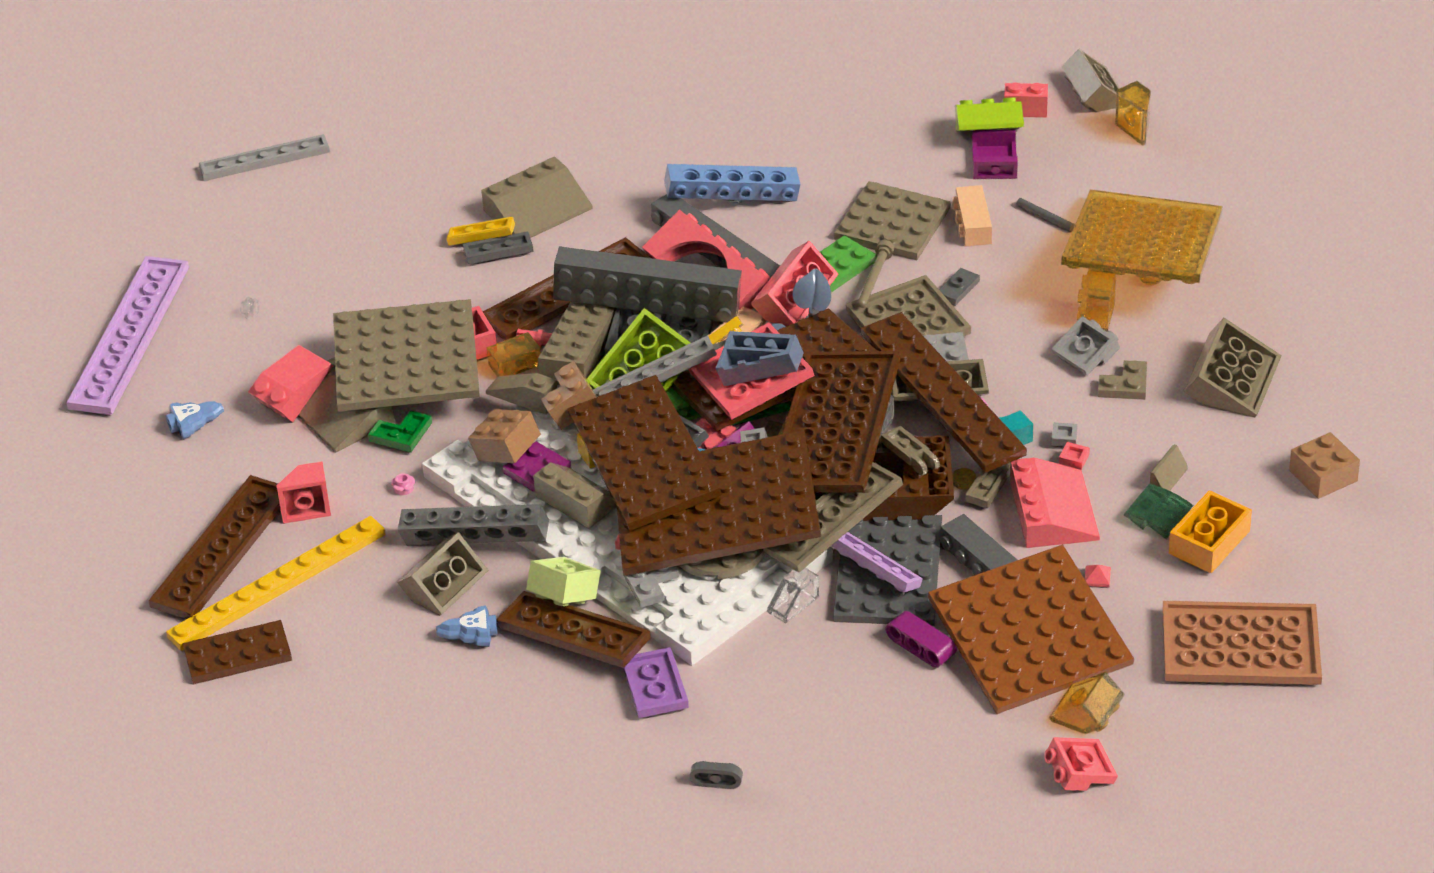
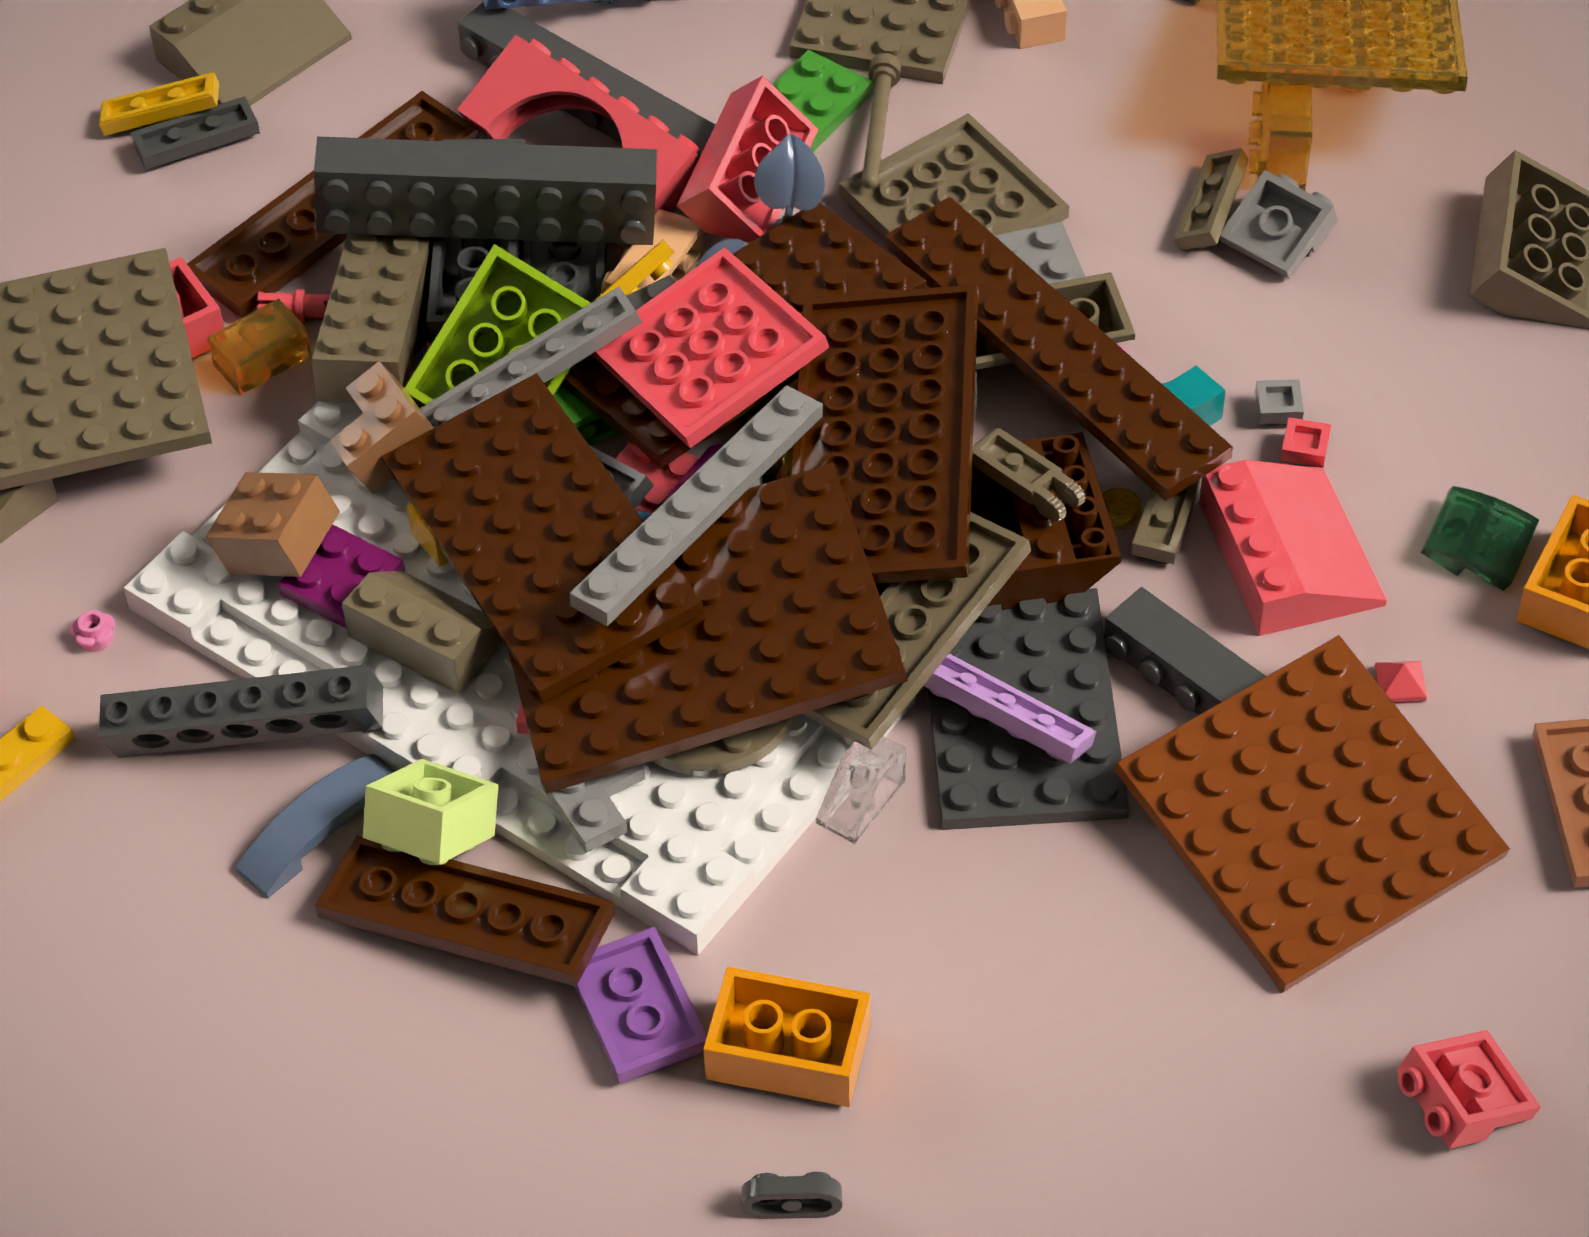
camera: 10 degrees left, 10 degrees up
green plate [368,410,432,453] -> none
dark tan slope [397,532,489,616] -> none
medium blue rock [436,605,498,647] -> none
dark tan slope [486,373,557,415] -> none
sand blue wedge [716,331,804,386] -> none
magenta beam [885,611,957,668] -> none
dark grey plate [939,268,980,306] -> none
clear yellow slope [1049,672,1125,734] -> none
dark tan plate [1098,360,1147,400] -> none
dark tan slope [1149,444,1188,496] -> none
none -> sand blue slope [236,754,395,898]
none -> light grey plate [570,385,823,626]
none -> light orange brick [703,966,871,1107]
none -> dark tan plate [1174,148,1249,251]

